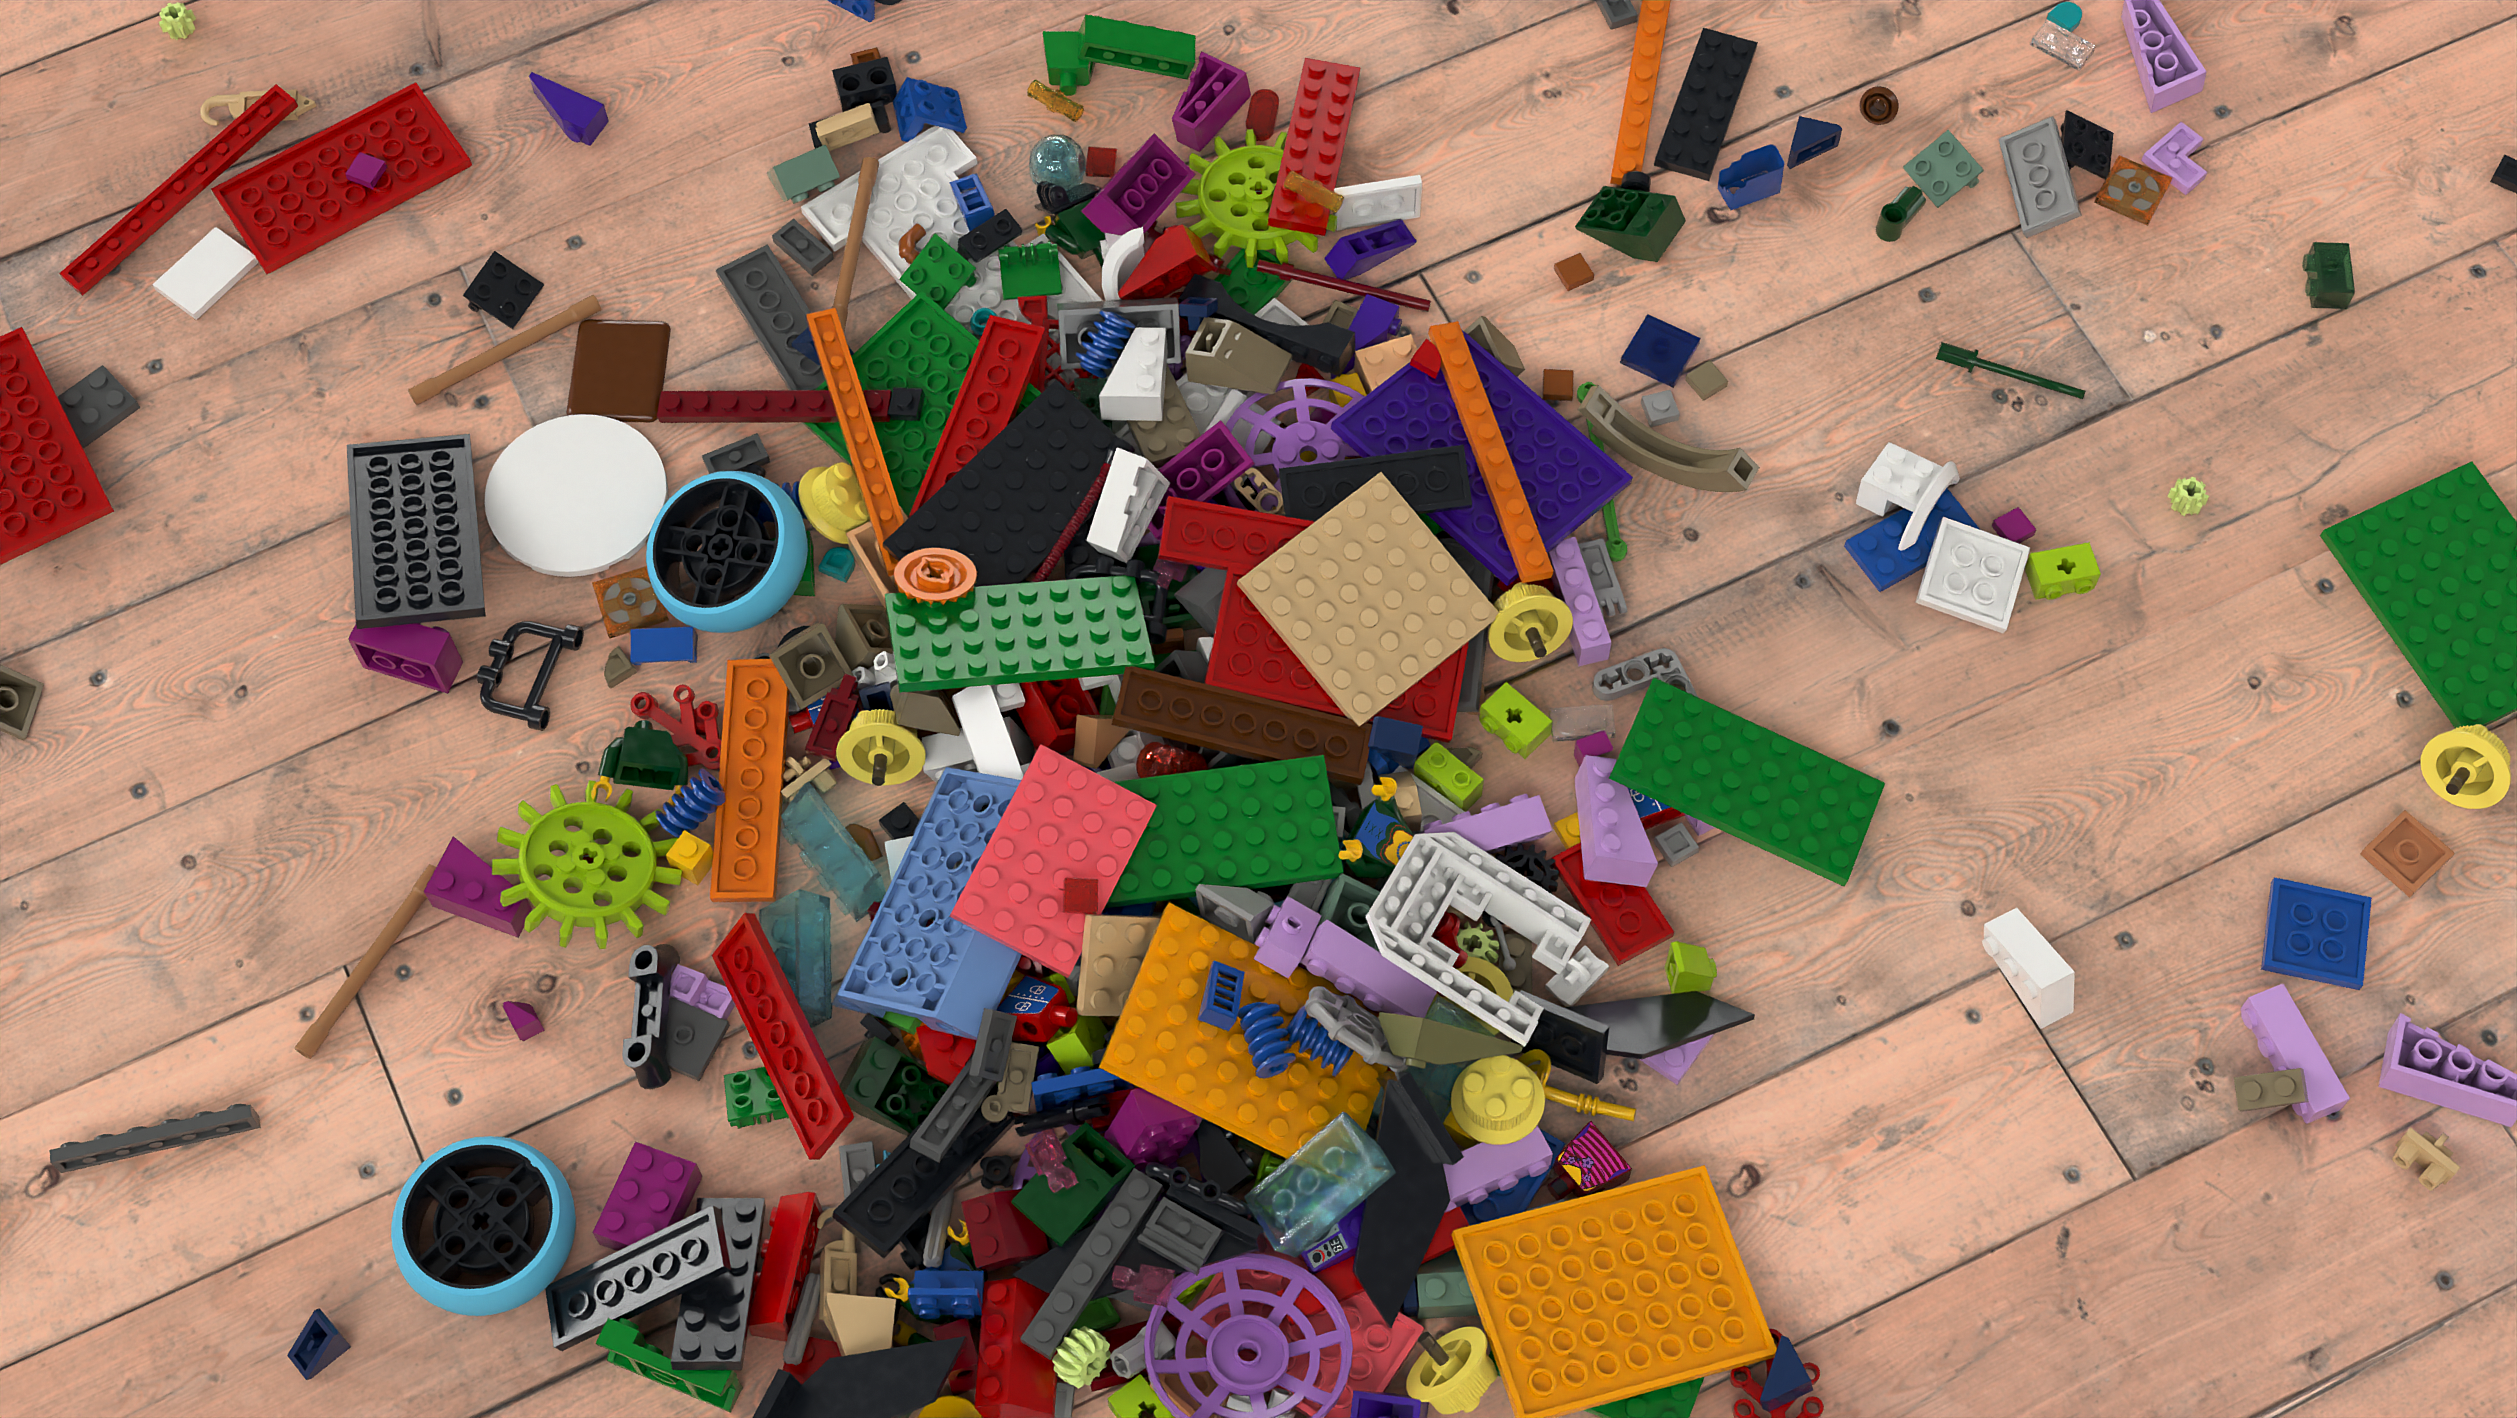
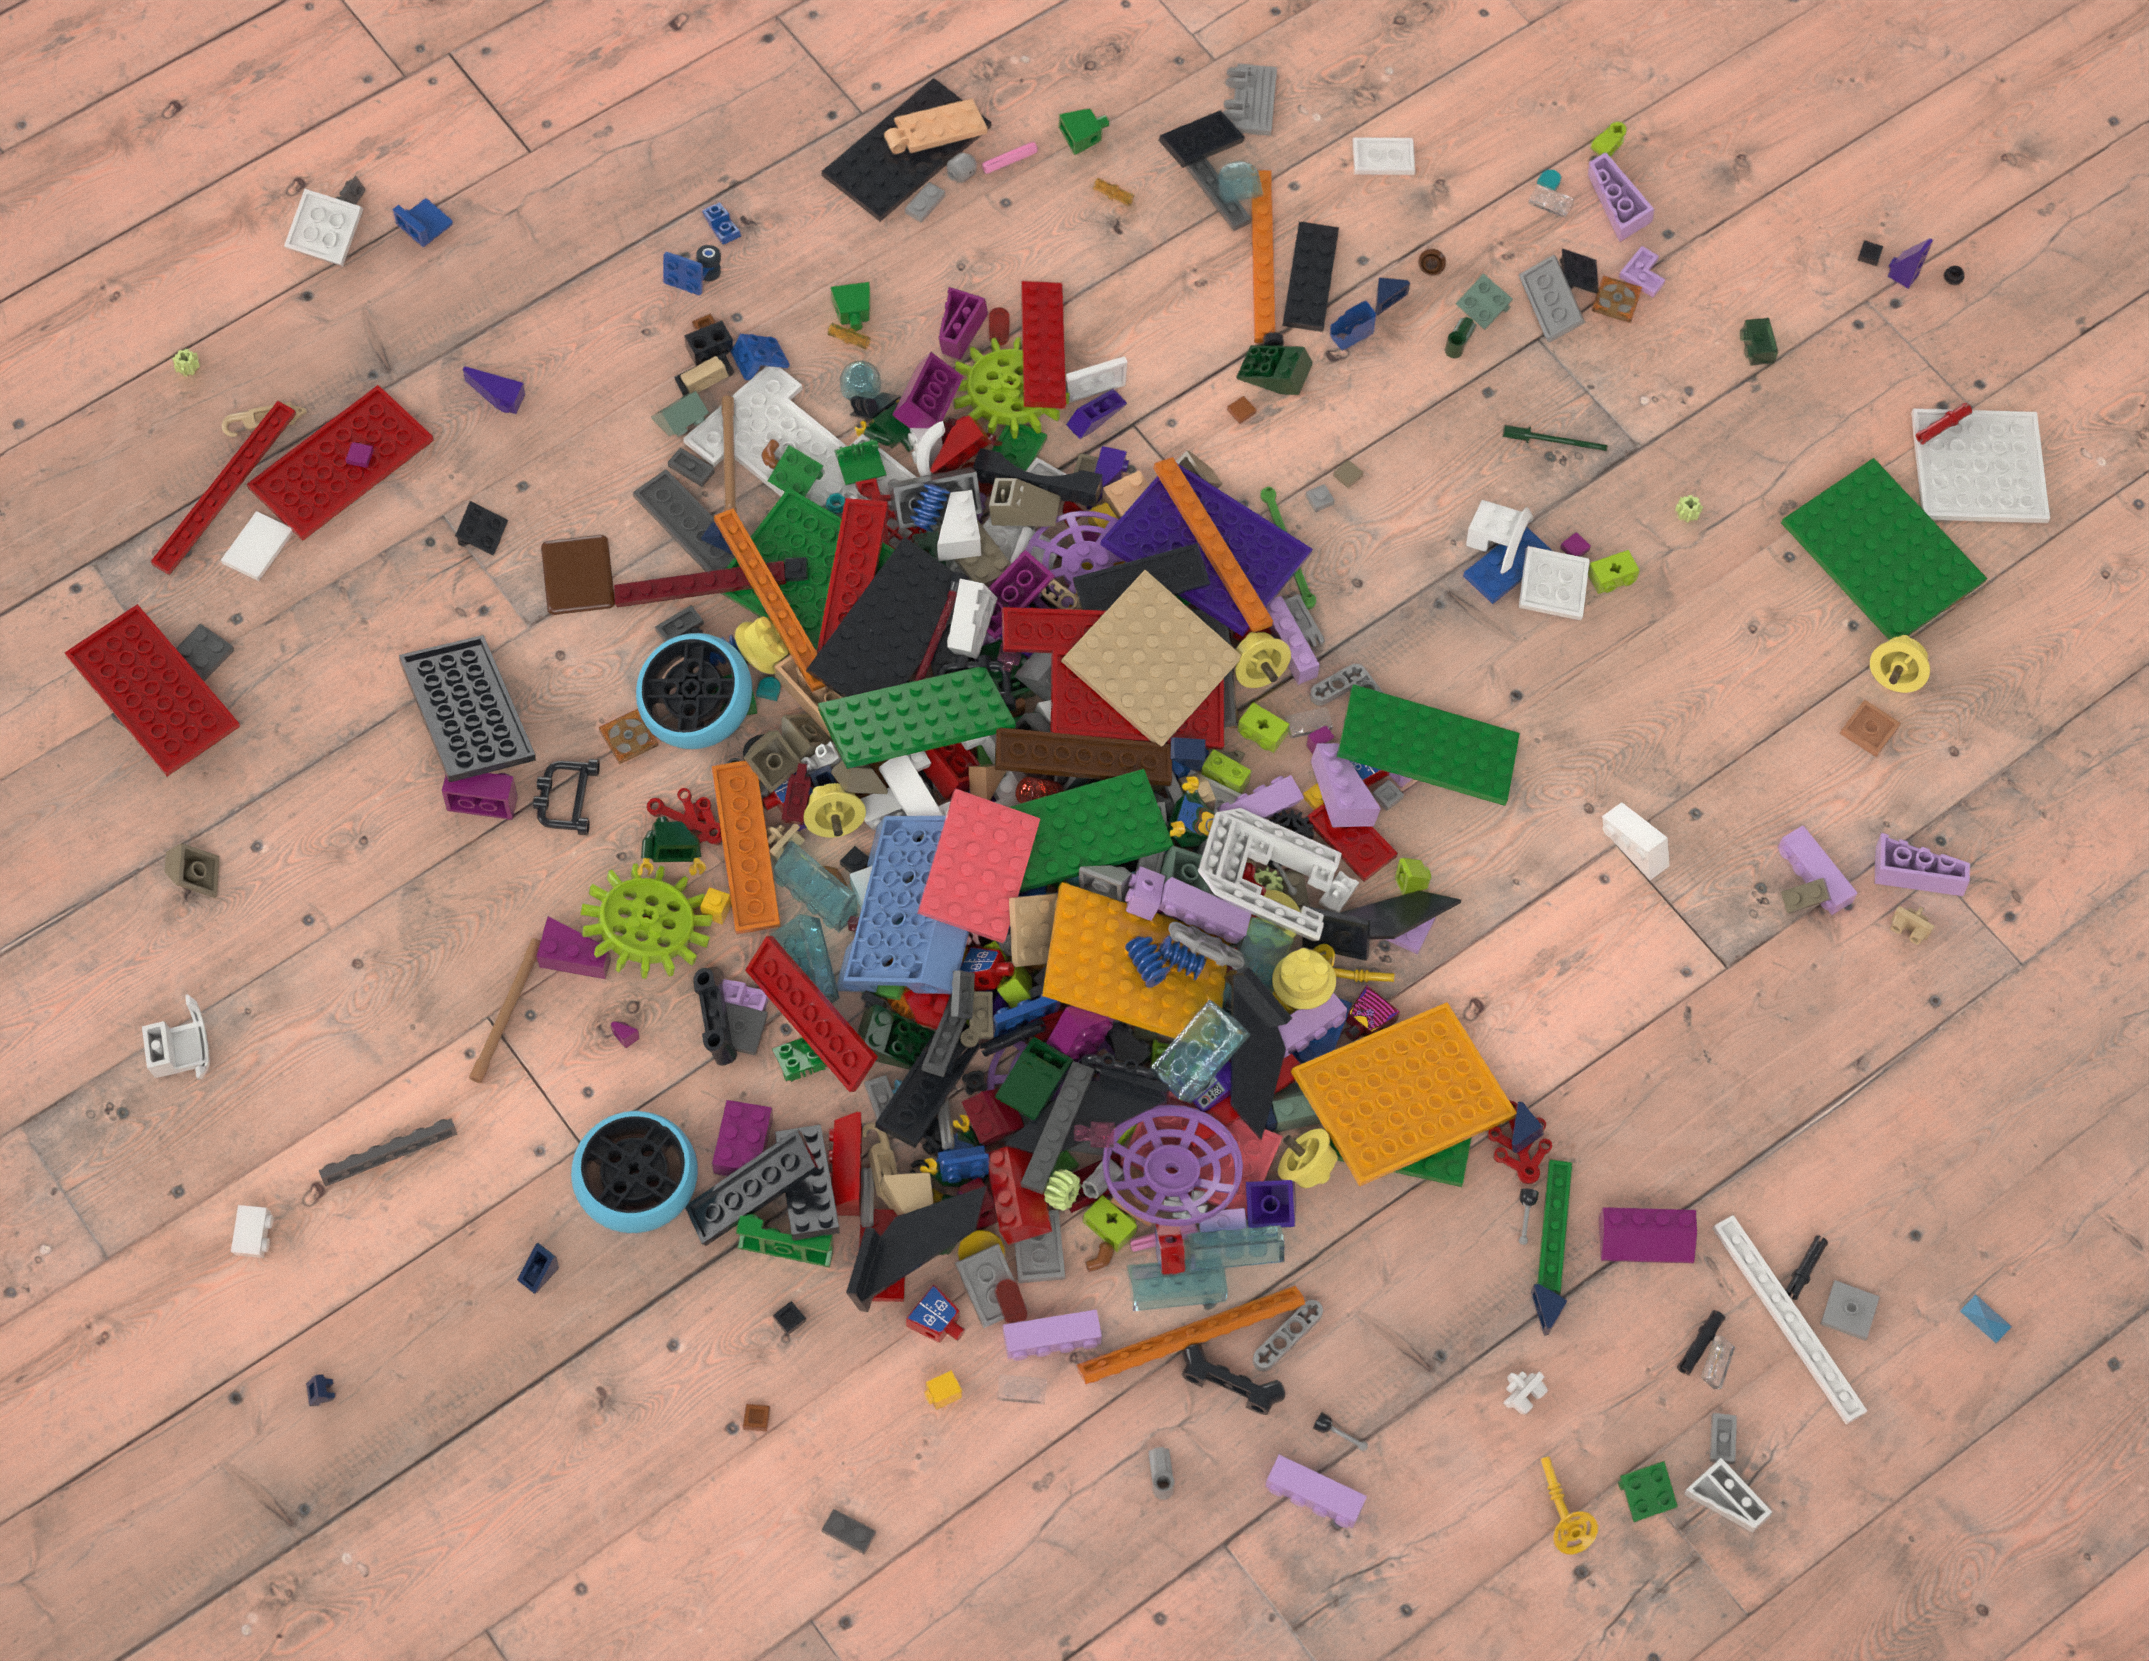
camera: 15 degrees left, 0 degrees up
medium nougat piece [408,295,602,405] -> none
white tile [484,414,668,577] -> none
dark tan tile [604,646,637,689] -> none
blue hinge [630,627,698,665] -> none
blue piece [655,769,726,838] -> none
orange gear [894,548,977,605] -> none
blue slope [949,173,995,232] -> none
black bracket [957,209,1022,263] -> none
clear pink plate [1025,1128,1077,1193] -> none
clear red tile [1063,878,1098,914] -> none
green brick [1078,14,1196,79] -> none
clear red tile [1085,147,1117,178] -> none
dark grey plate [1137,1197,1223,1276] -> none
dark blue tile [1179,297,1218,331] -> none
blue slope [1197,961,1245,1031] -> none
dark red bar [1256,259,1431,312] -> none
clear yellow pin [1284,170,1344,213] -> none
olive wedge [1378,1012,1523,1069] -> none
red tile [1410,339,1441,379] -> none
dark orange tile [1542,369,1574,401] -> none
dark tan arch [1578,385,1760,492] -> none
clear blue plate [1620,314,1701,388] -> none
blue plate [2261,877,2372,990] -> none

